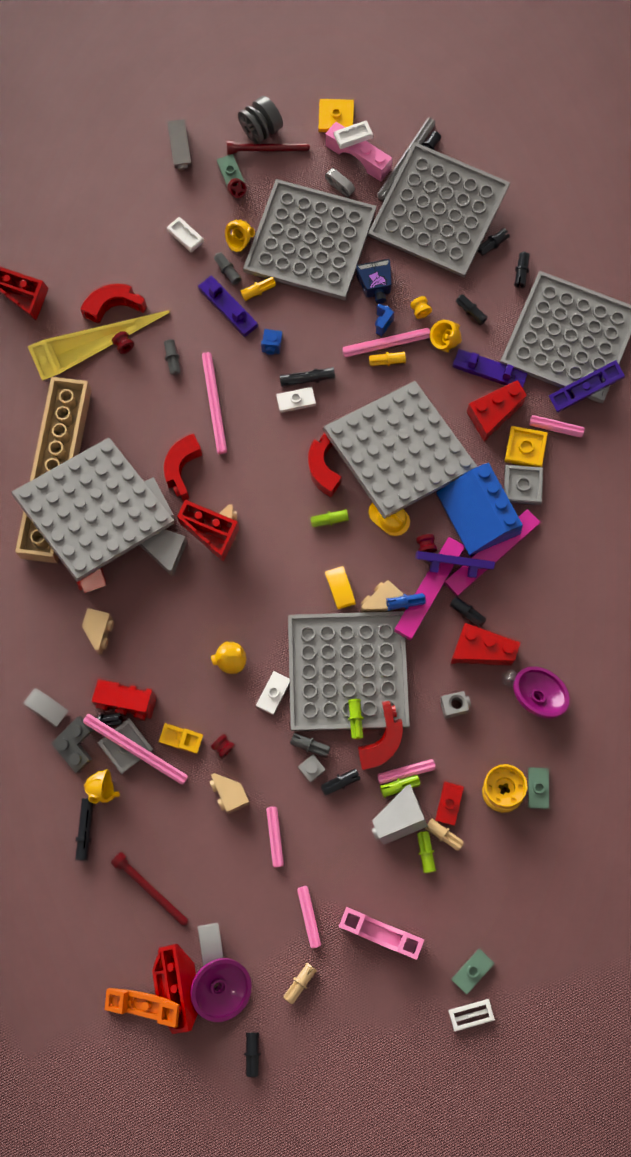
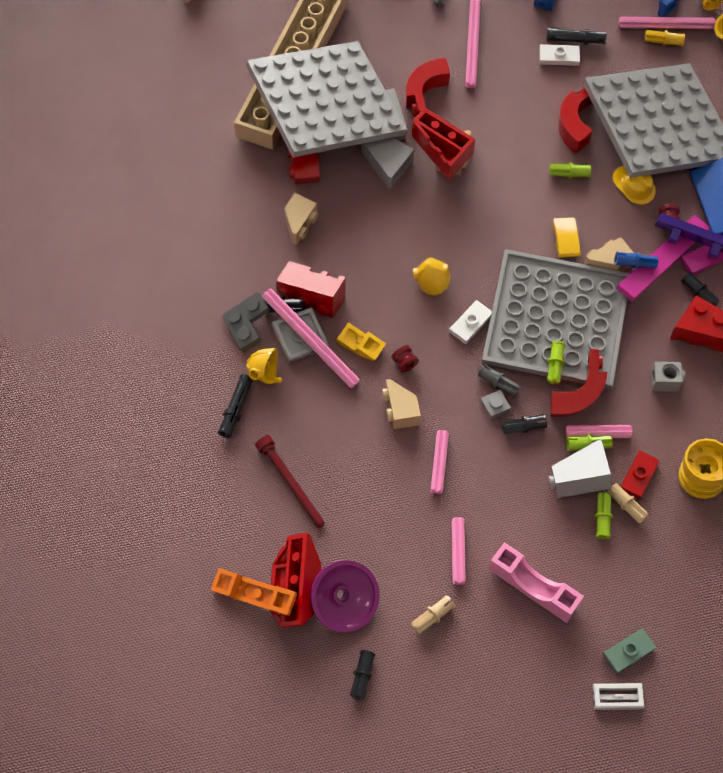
camera: 10 degrees right, 10 degrees down
light grey slope [23,688,68,727] -> none
light grey slope [197,923,223,966] -> none

